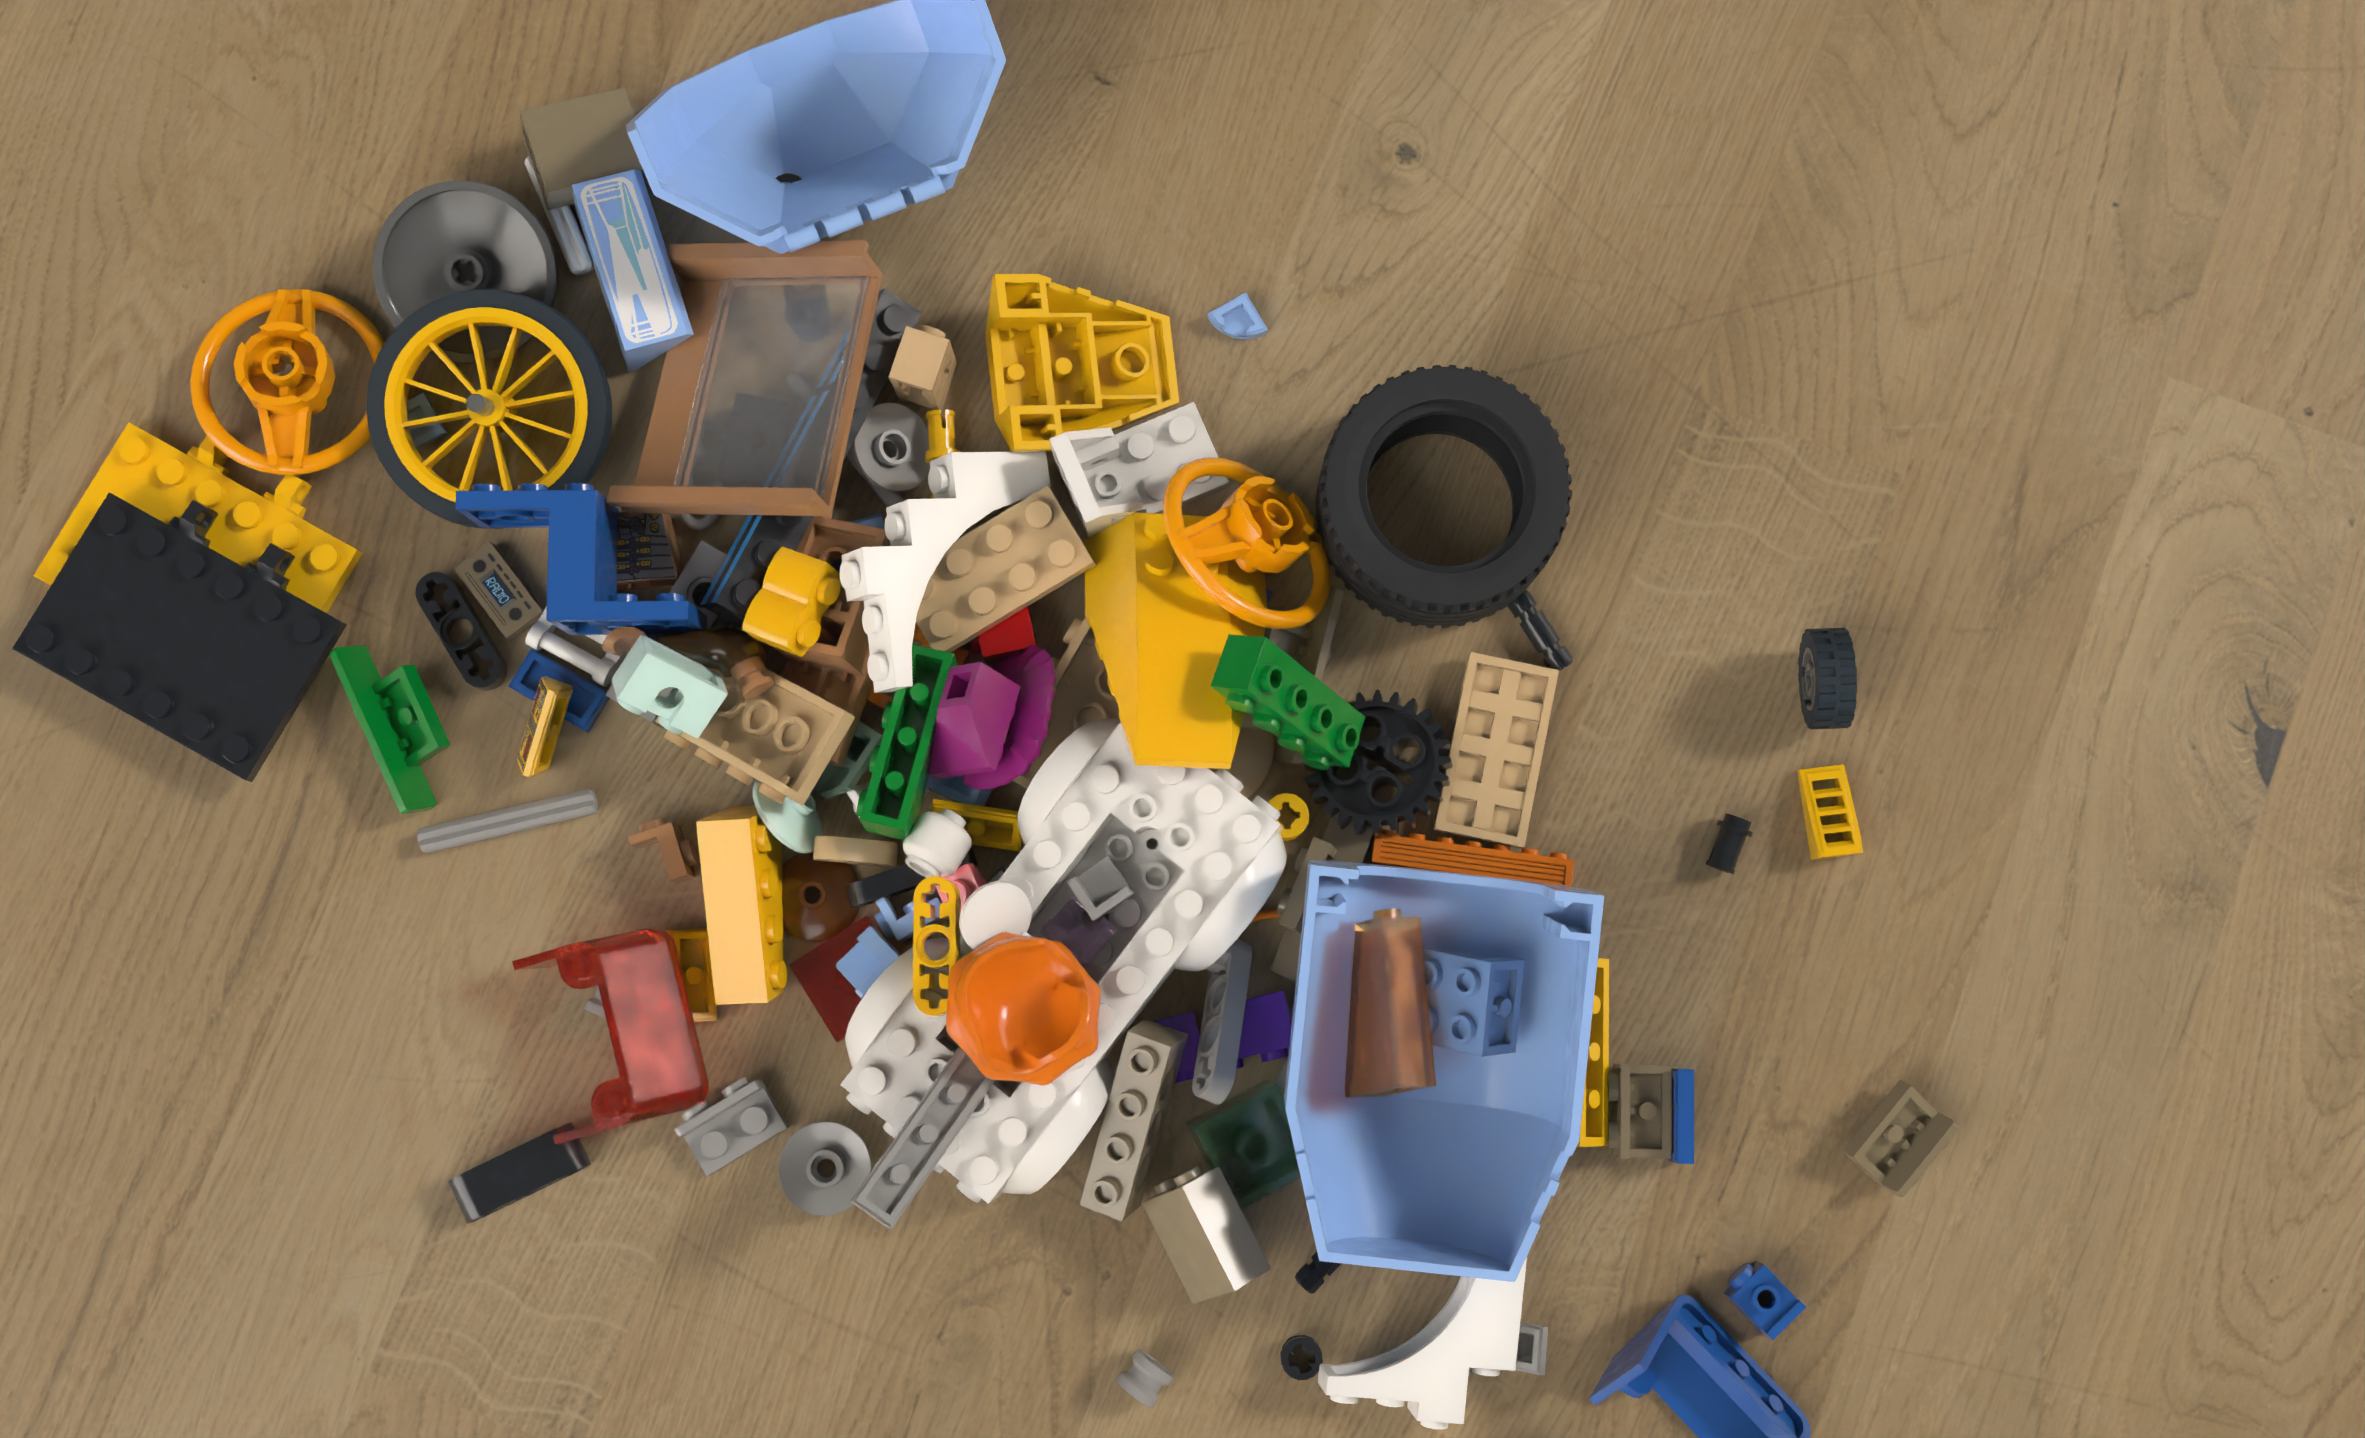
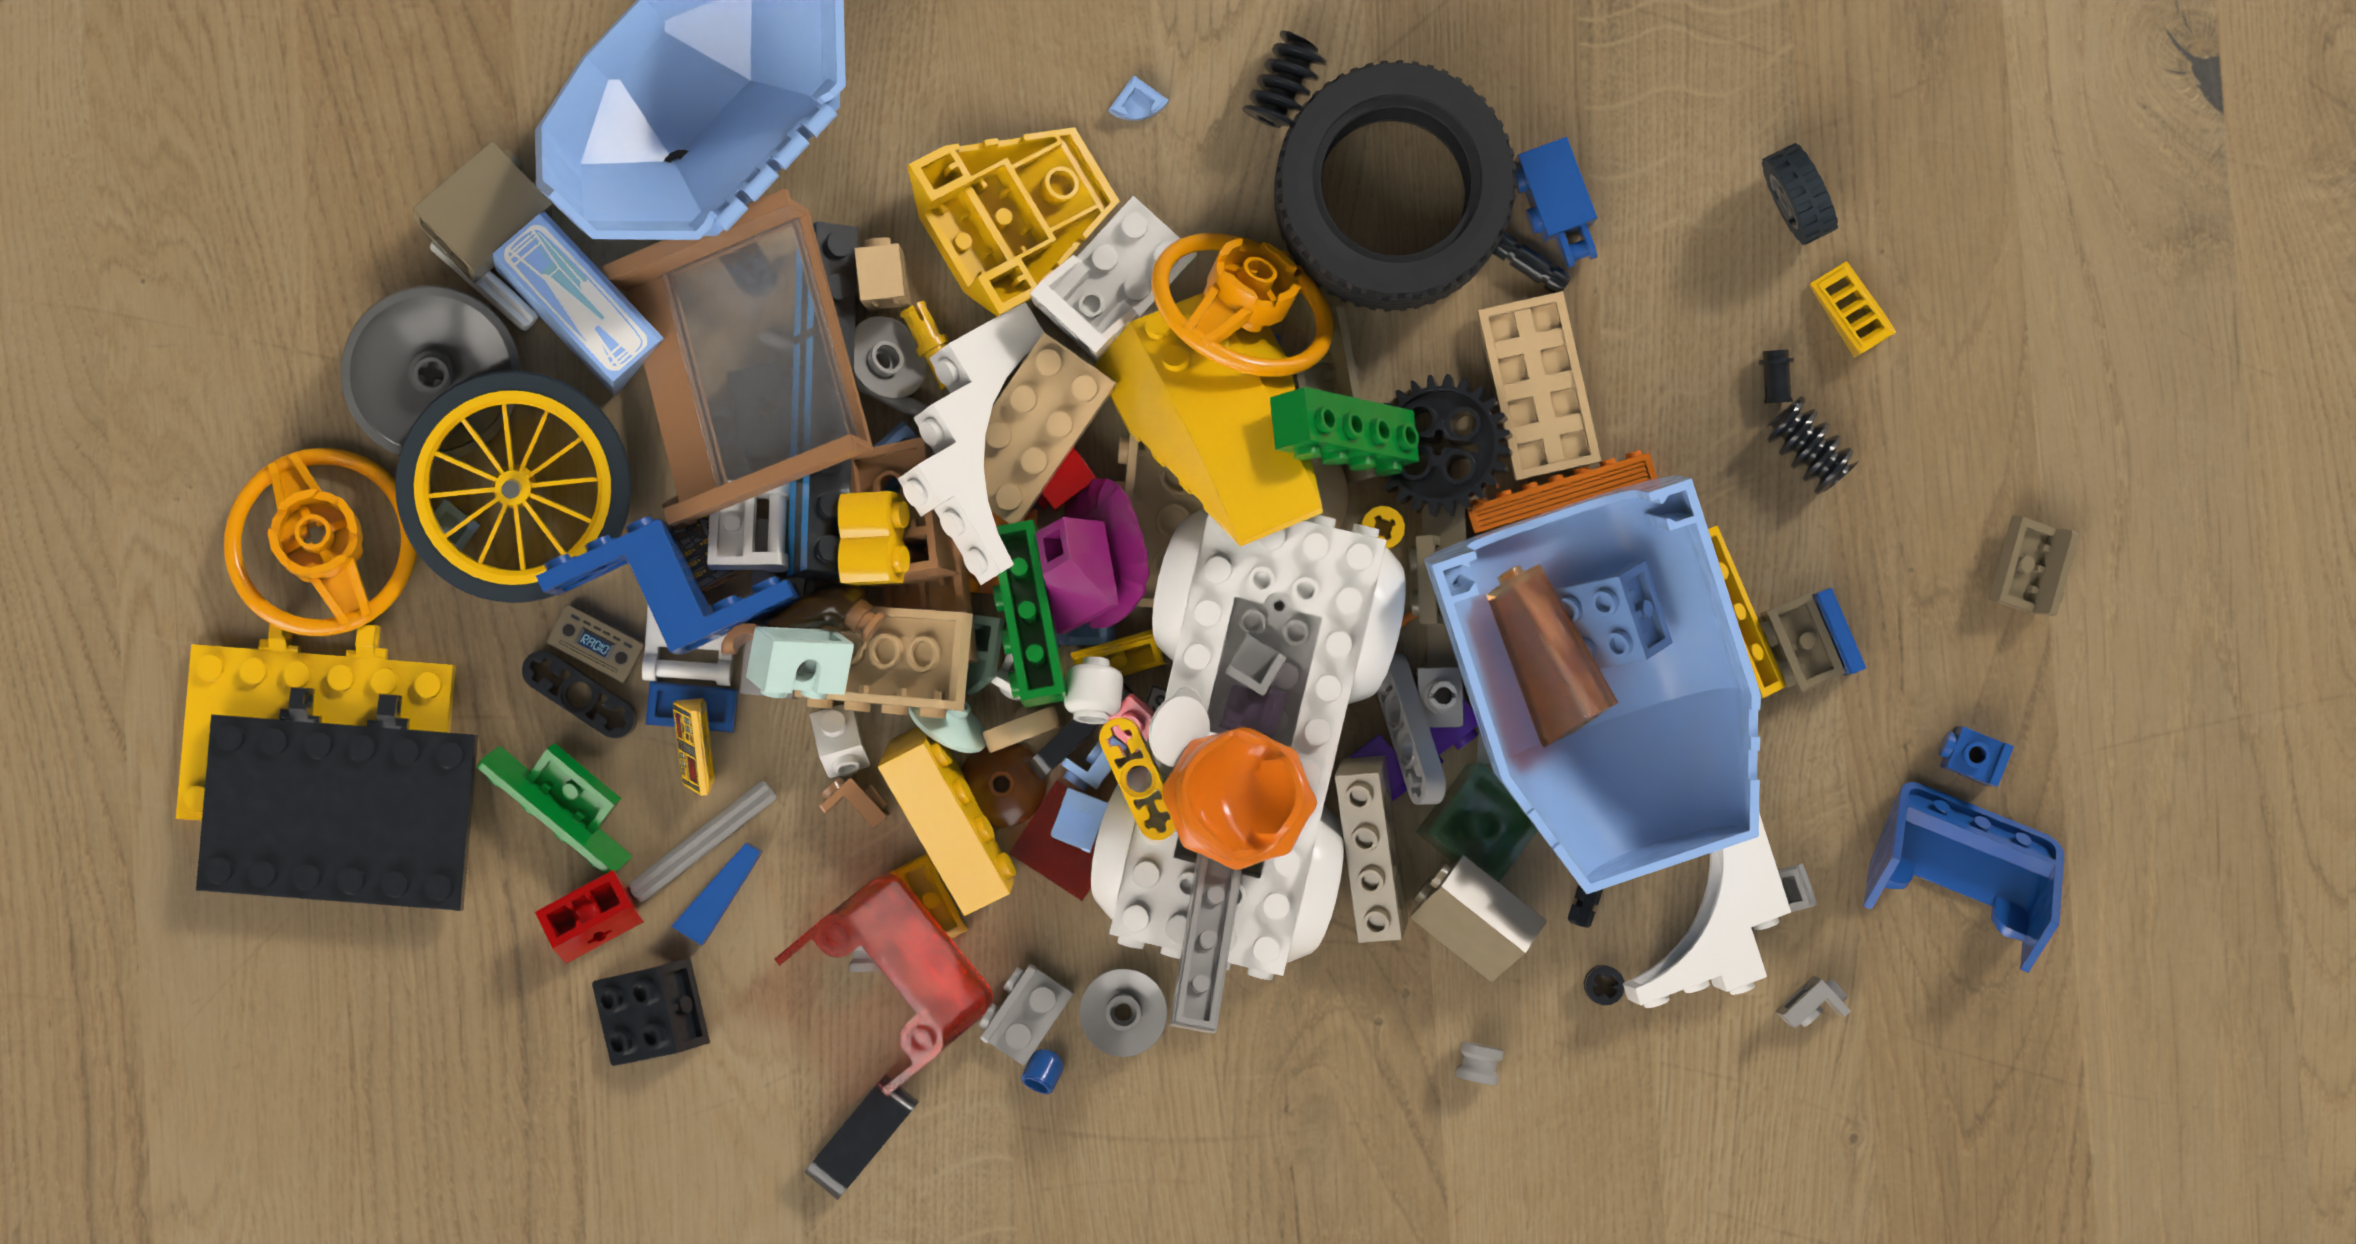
camera: 30 degrees left, 5 degrees up
none -> red brick [535,870,644,964]
none -> black bracket [592,958,710,1066]
none -> blue piece [671,842,763,945]
none -> white plate [707,481,790,572]
none -> white bracket [809,704,870,778]
none -> blue piece [1021,1049,1064,1094]
none -> black piece [1242,30,1327,128]
none -> light grey bracket [1415,667,1463,728]
none -> blue brick [1514,137,1598,268]
none -> black piece [1766,396,1859,495]

